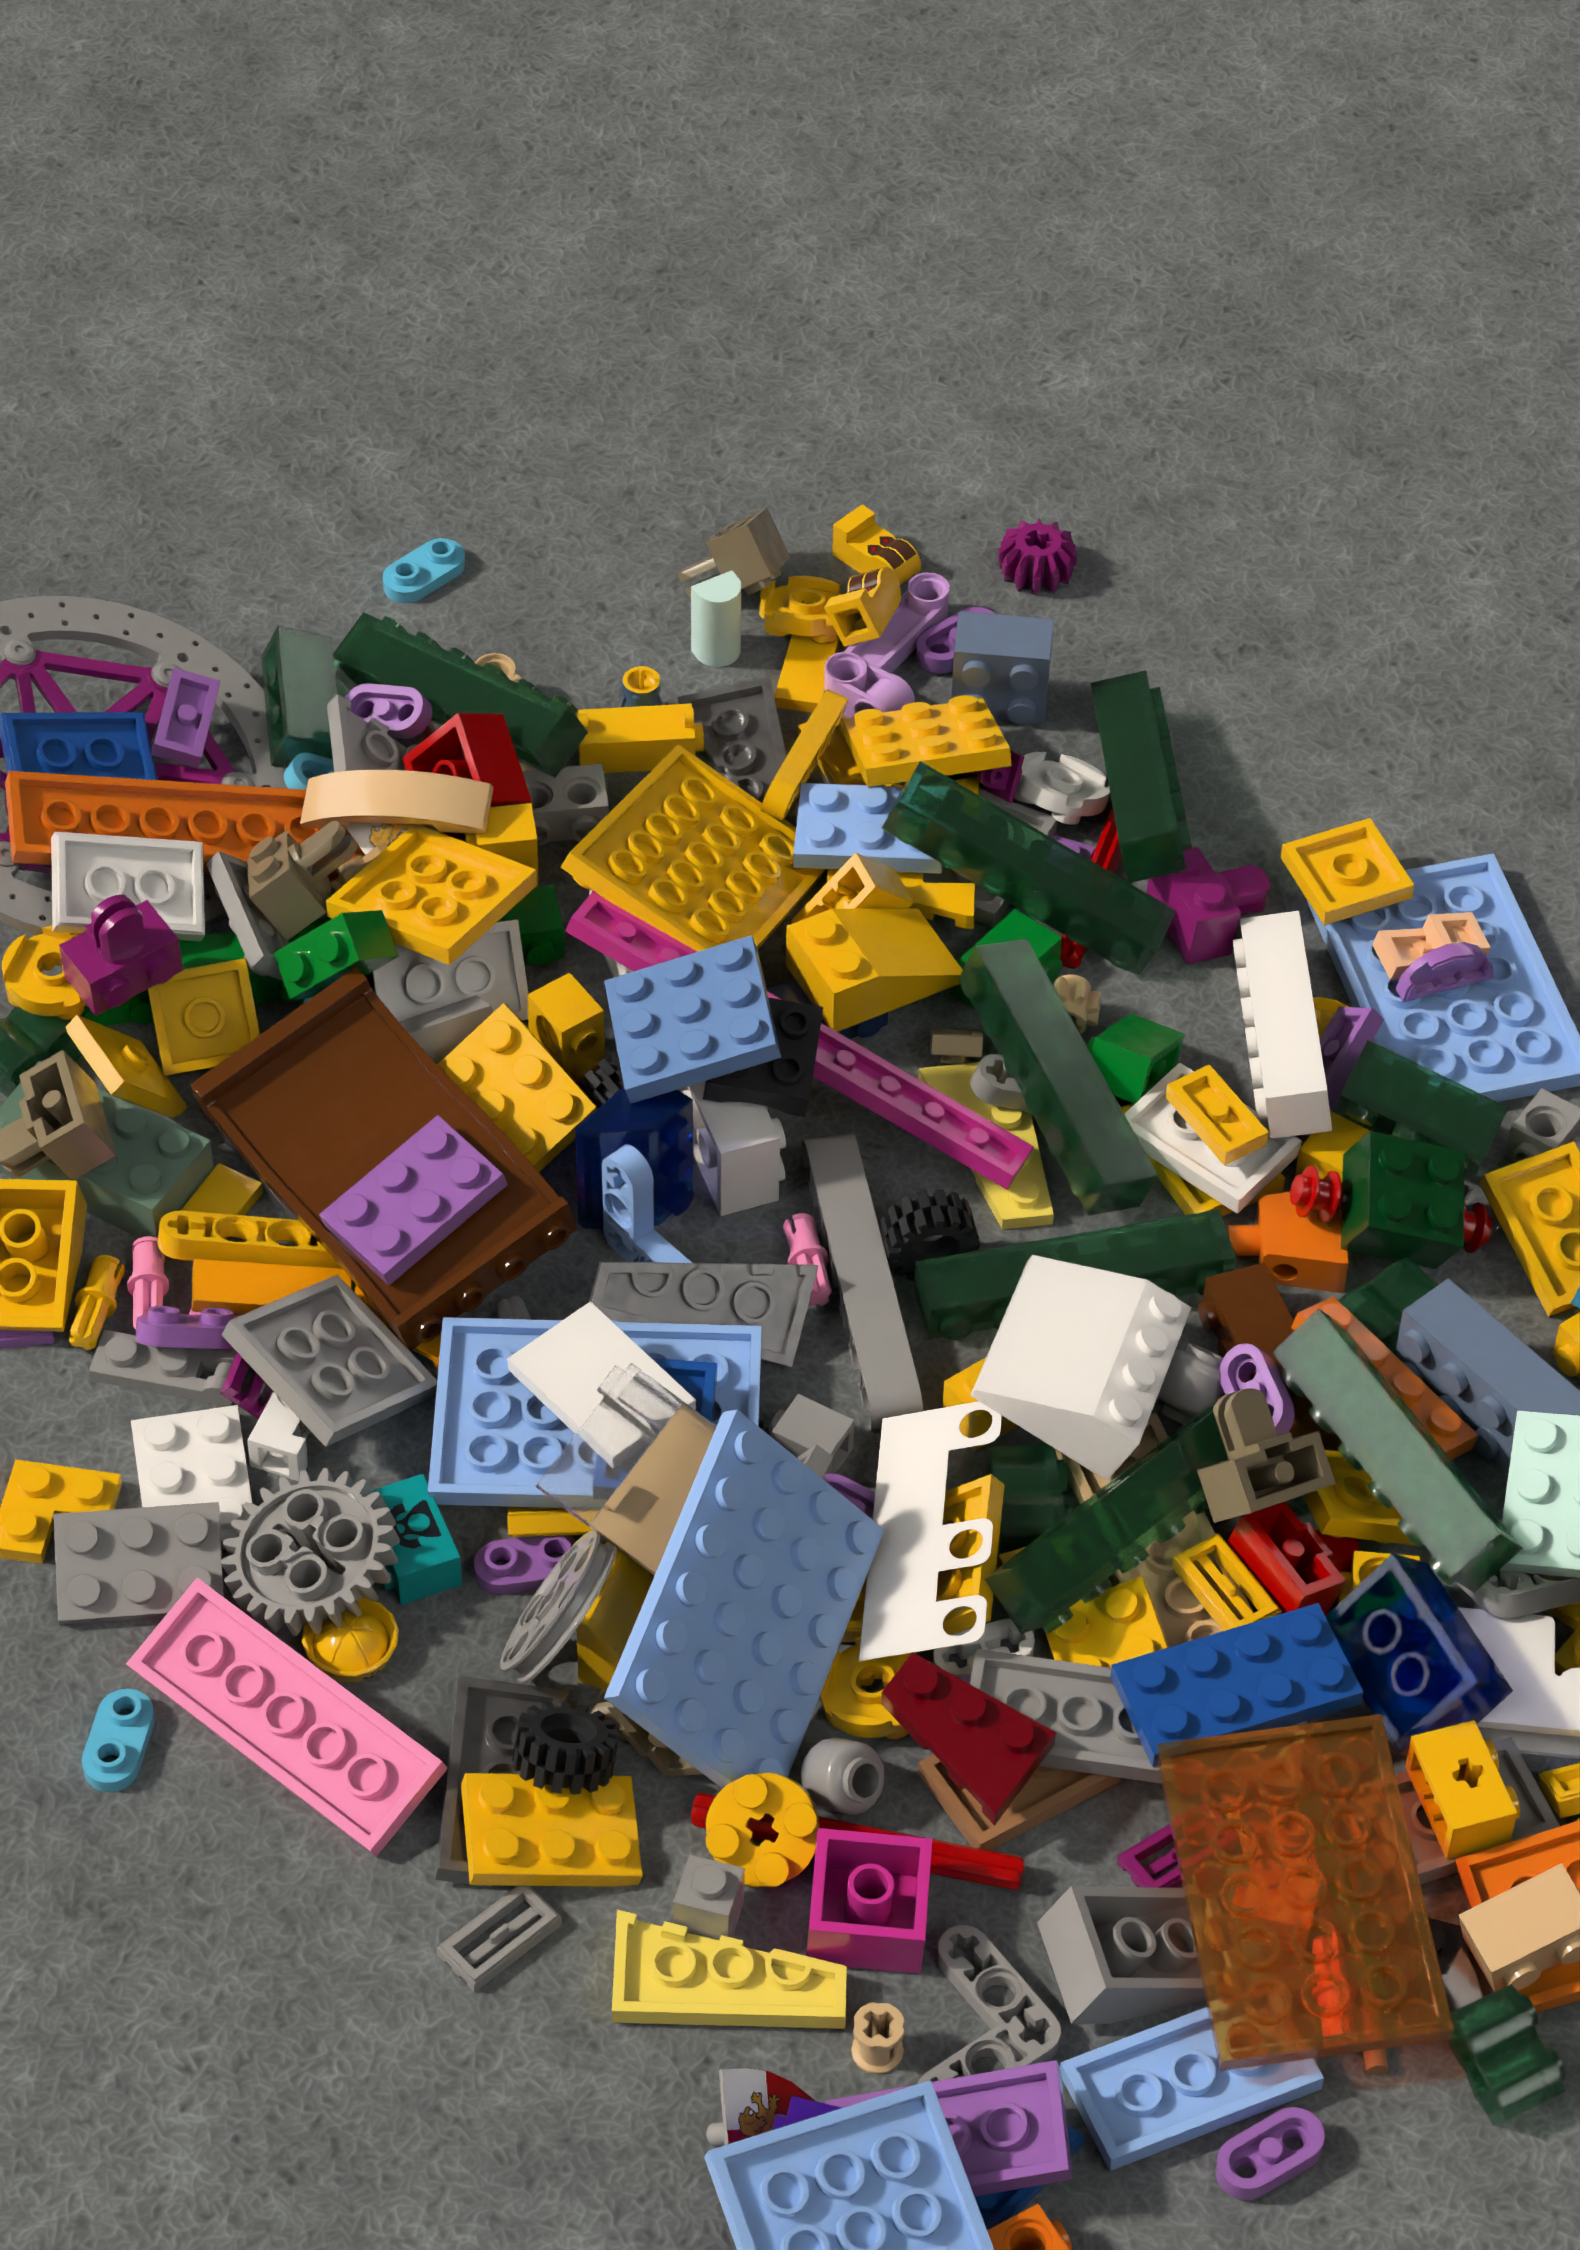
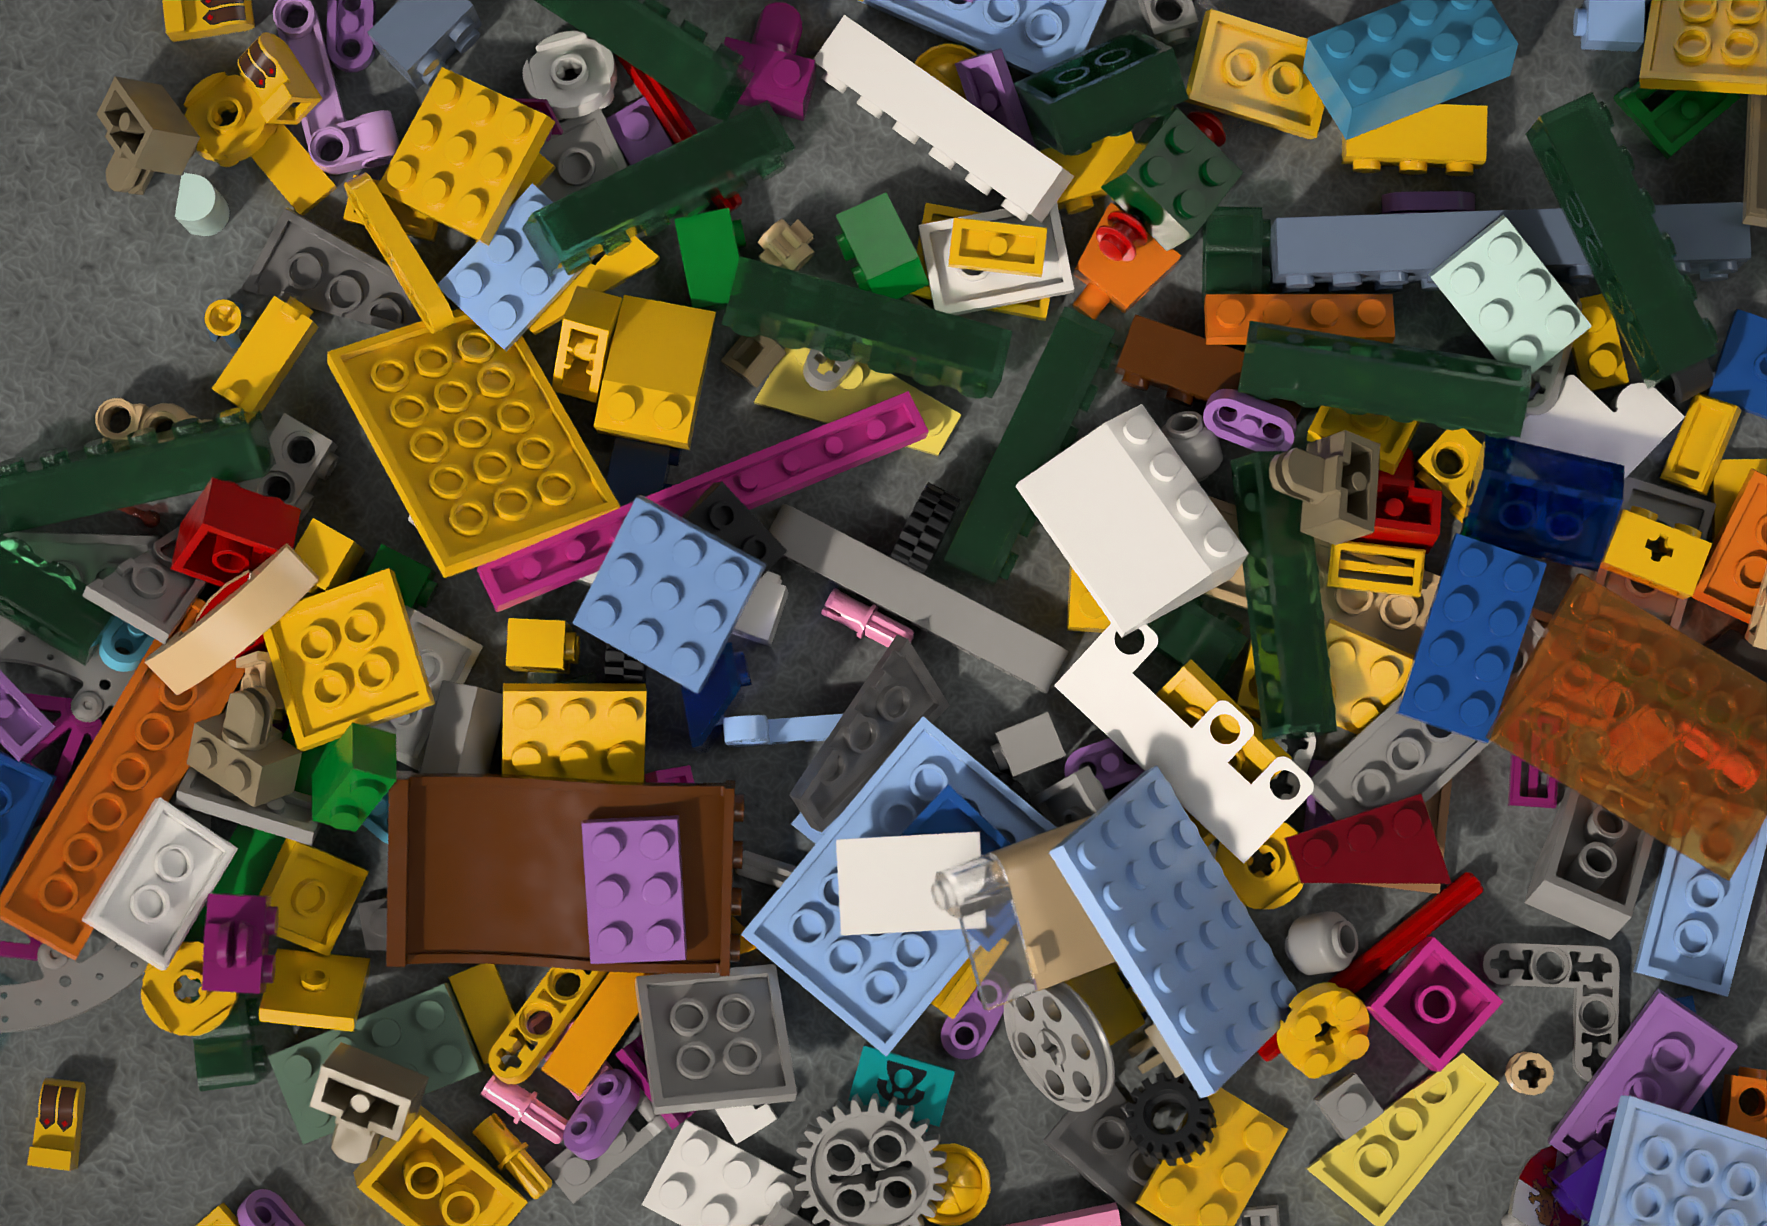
camera: 50 degrees left, 35 degrees up
medium lavender plate [345,683,432,739] -> none

